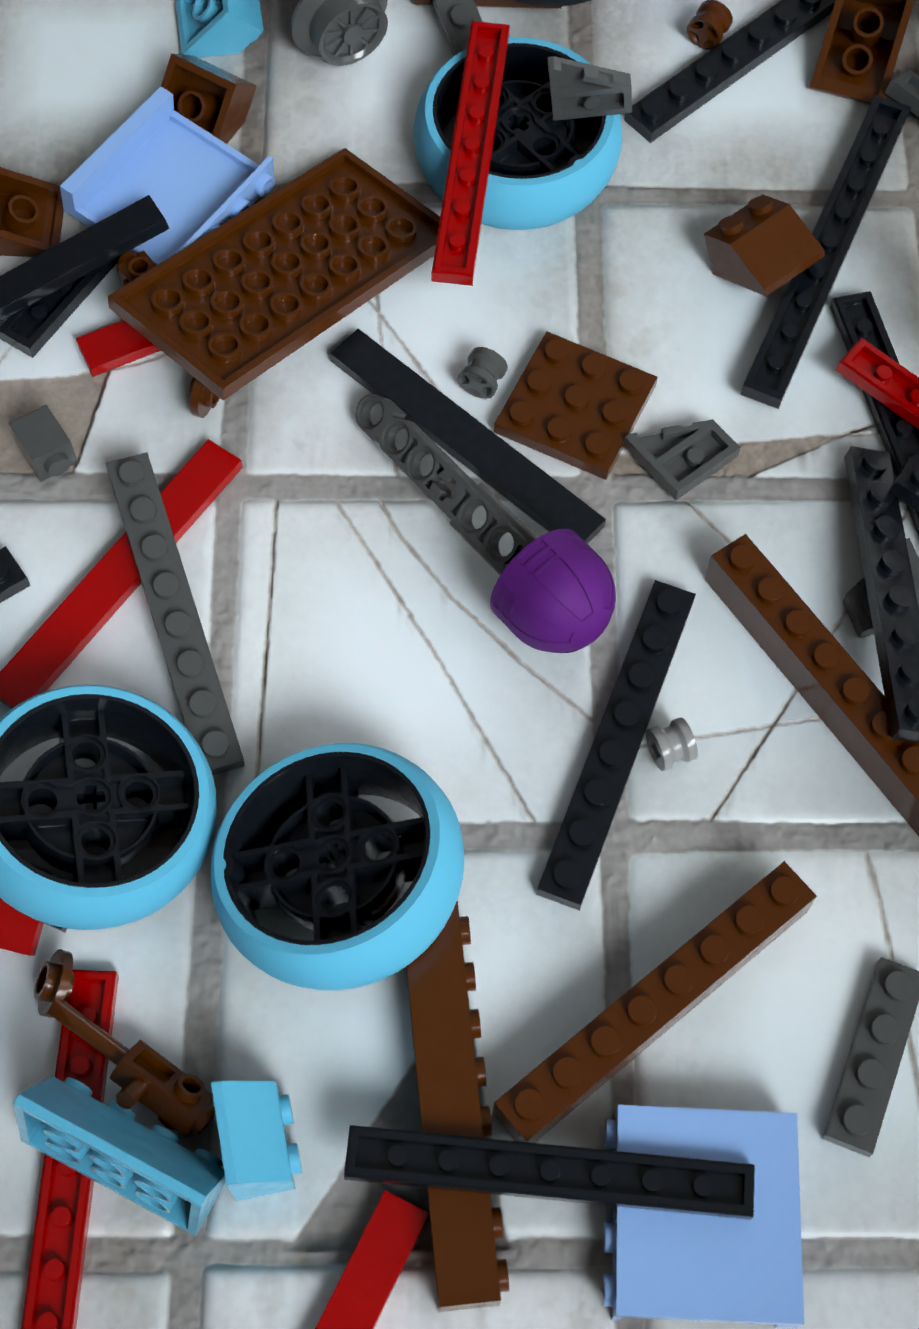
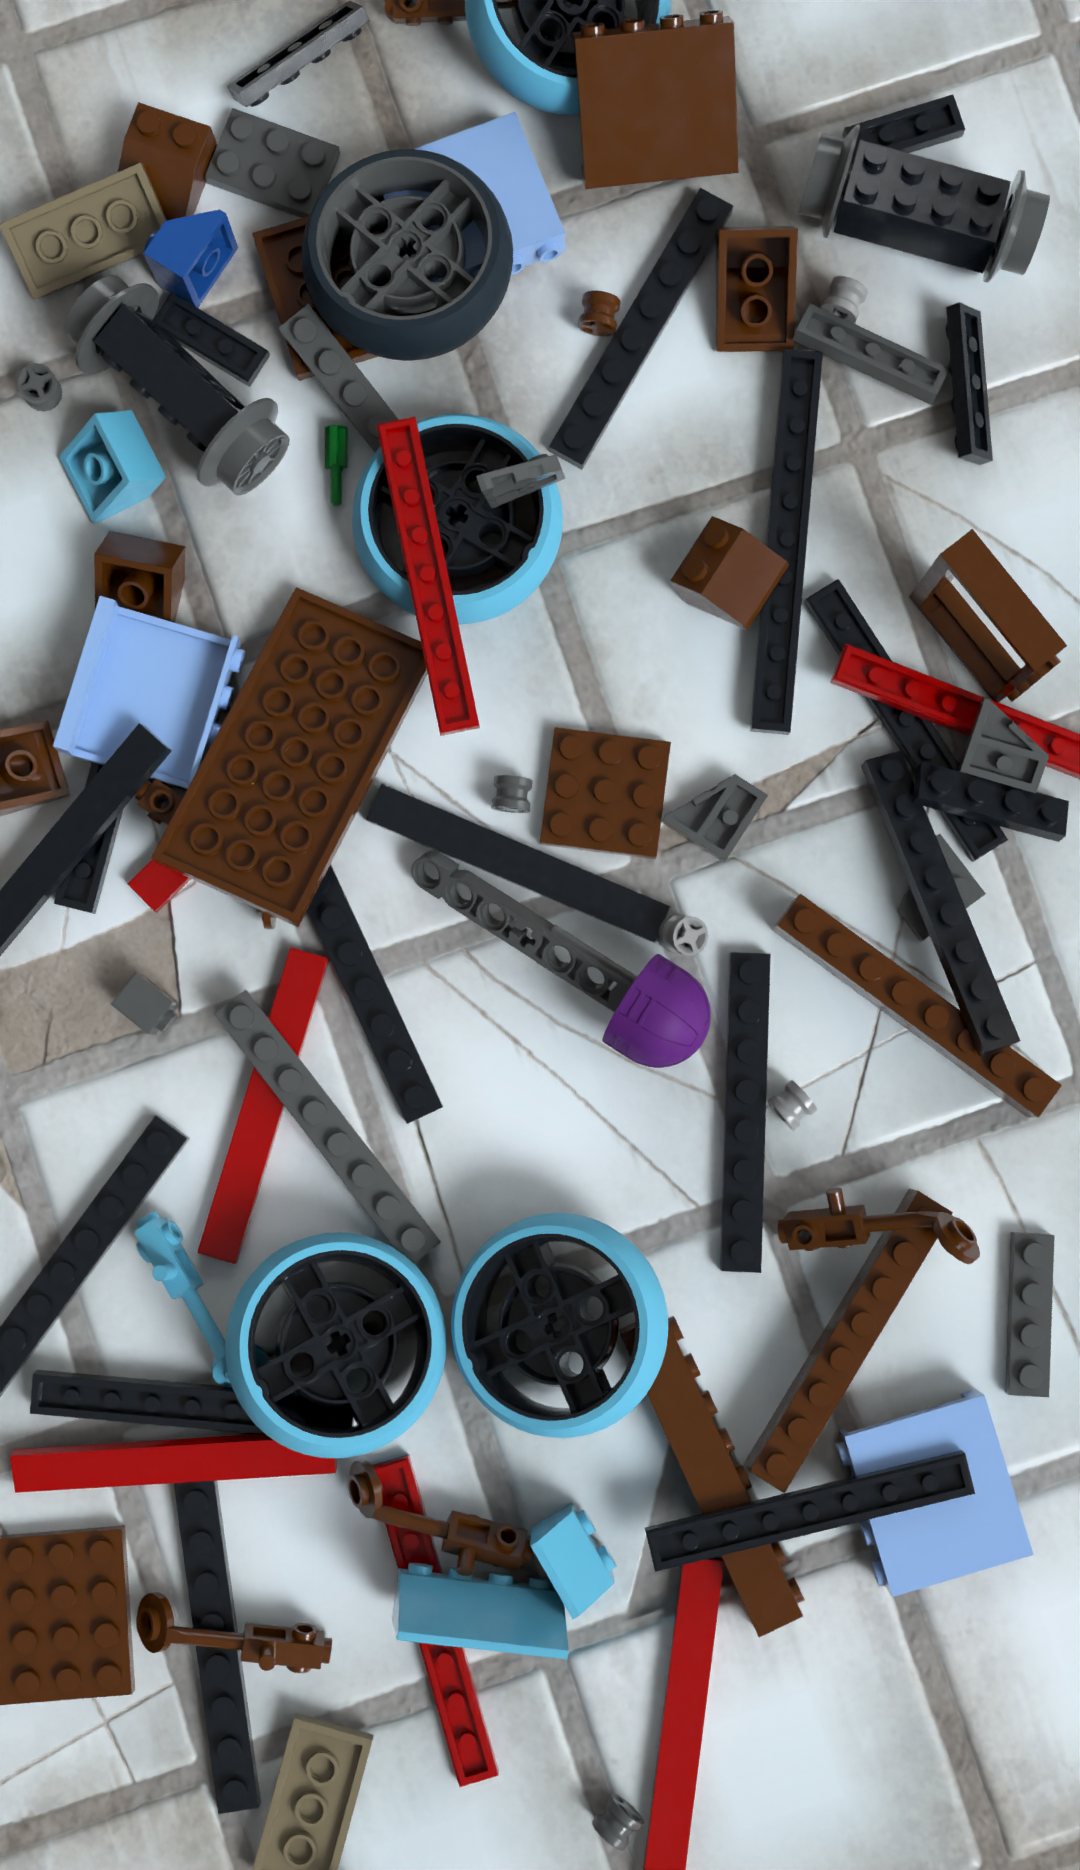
camera: 15 degrees left, 20 degrees up
none -> black plate [308,864,443,1124]
none -> green axle [325,425,348,506]
none -> light grey wheel [659,914,708,956]
none -> reddish brown piece [778,1187,980,1264]

